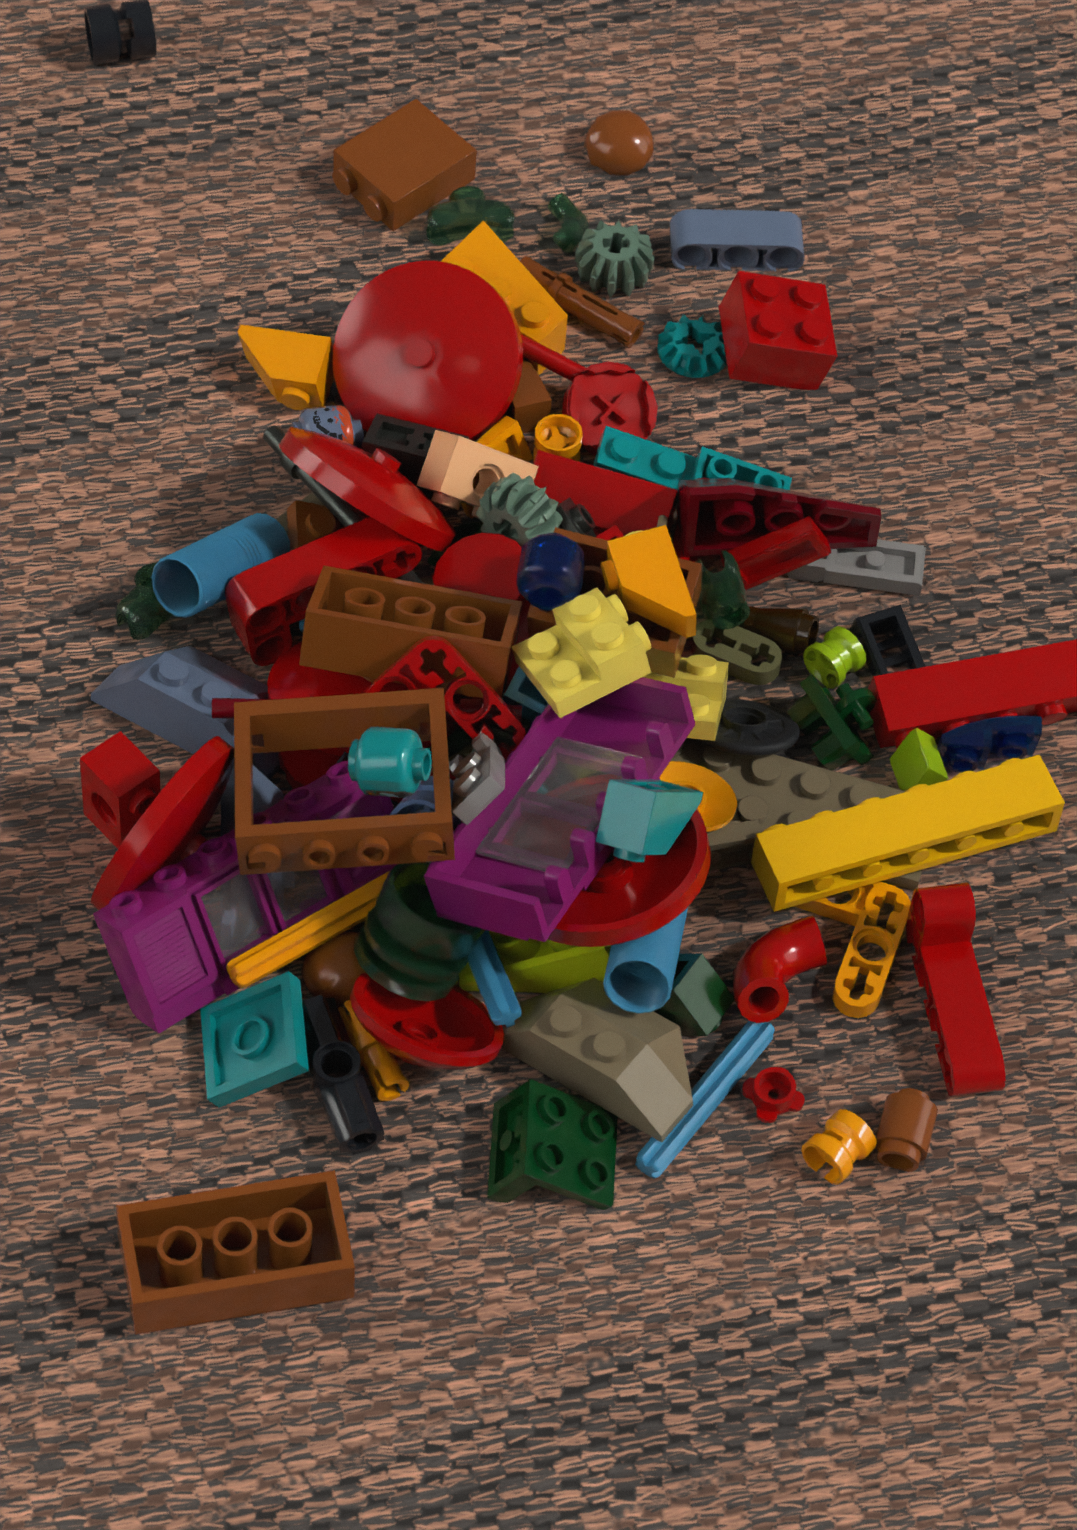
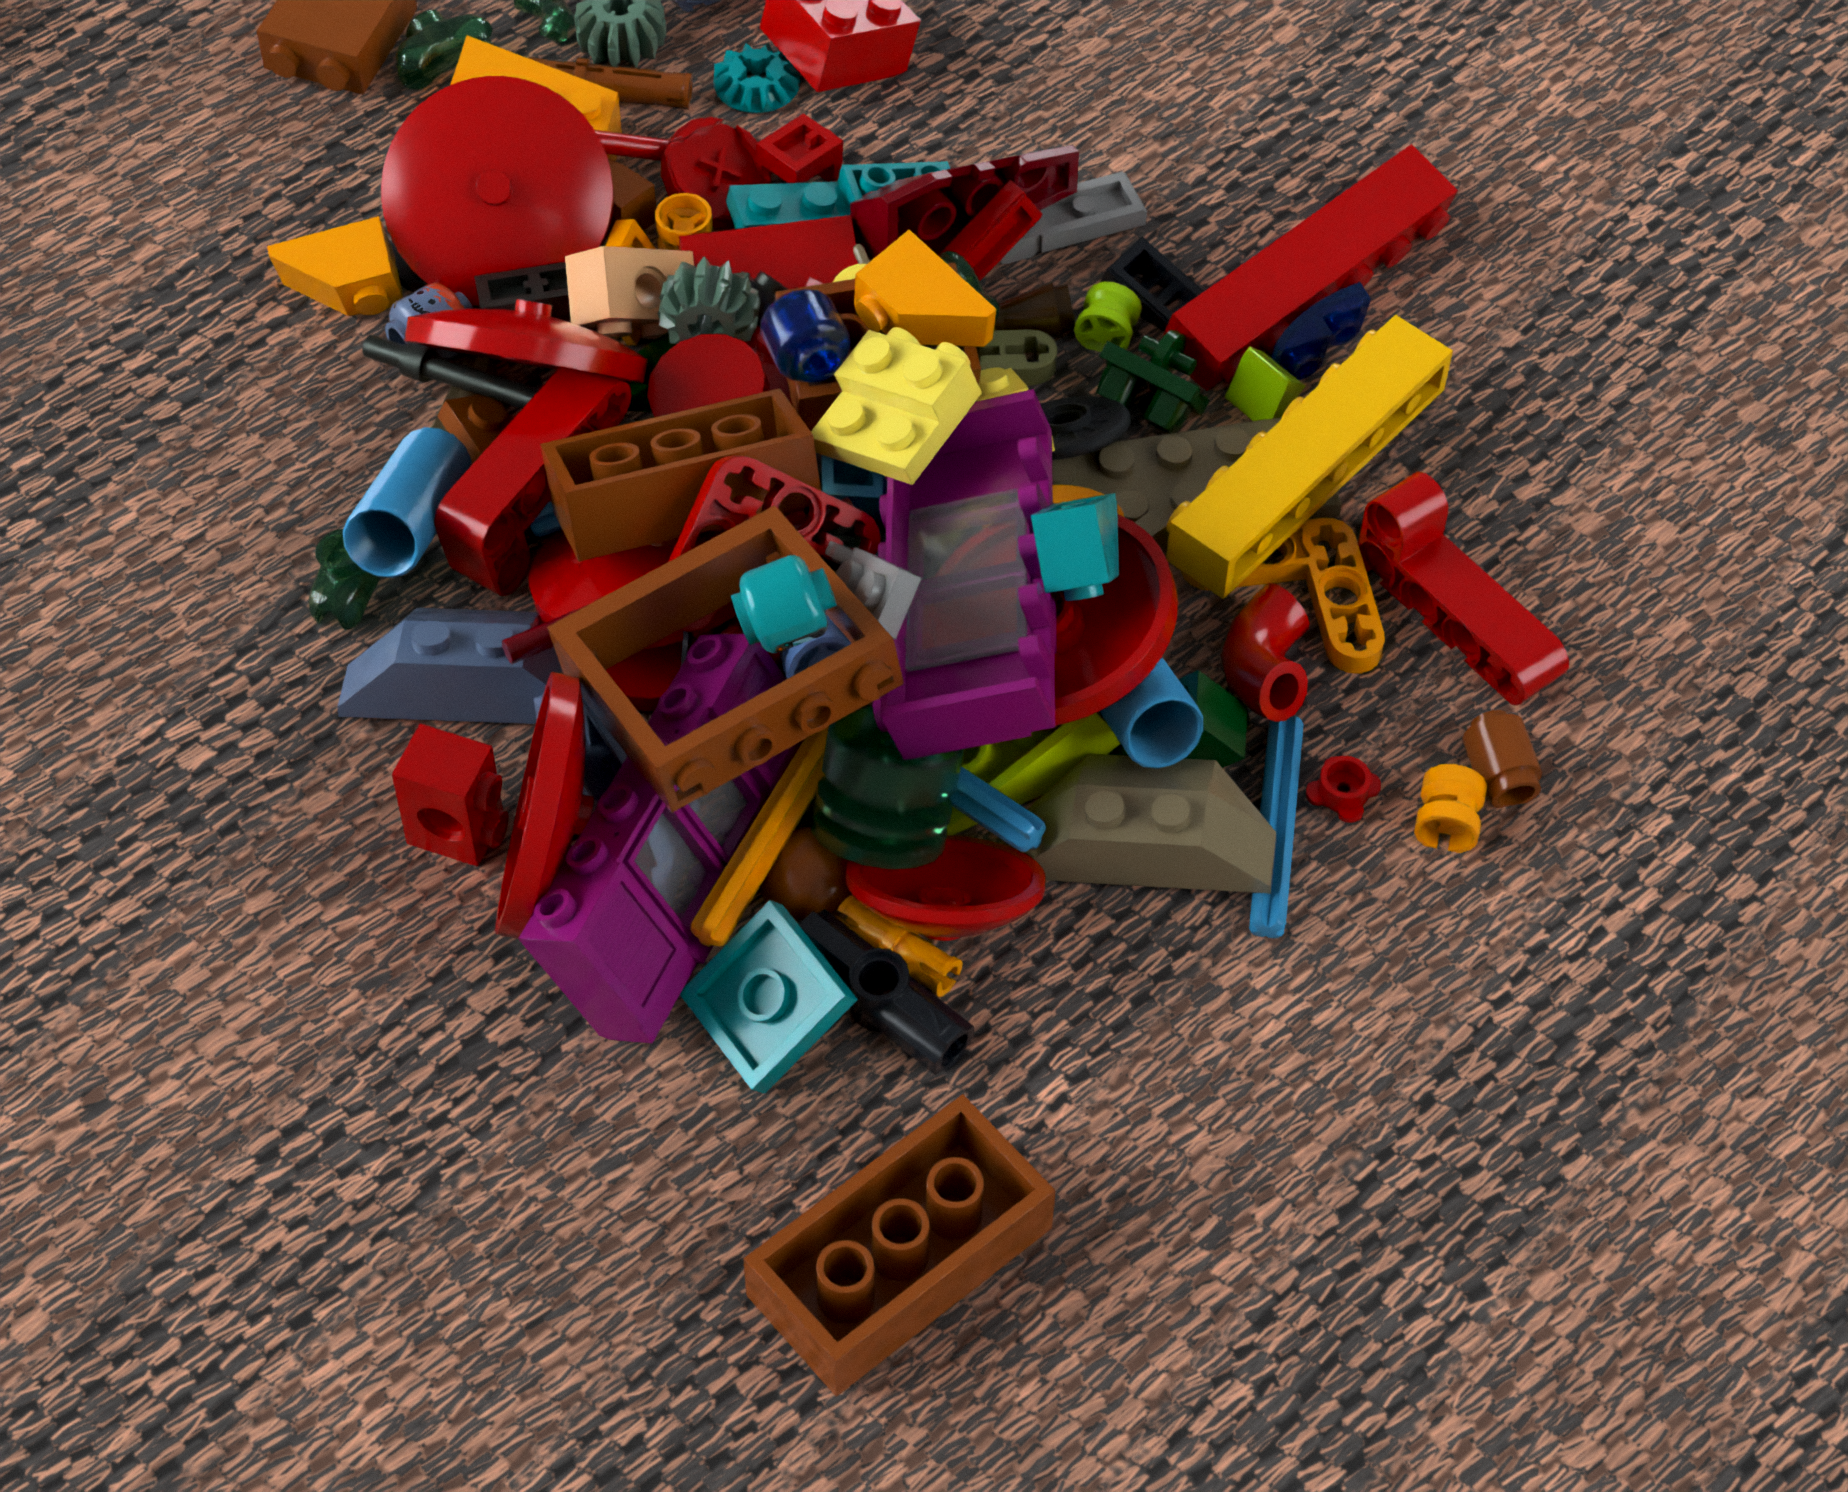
camera: 25 degrees left, 0 degrees up
dark green bracket [487,1079,618,1210] -> none
none -> red bracket [756,113,844,183]

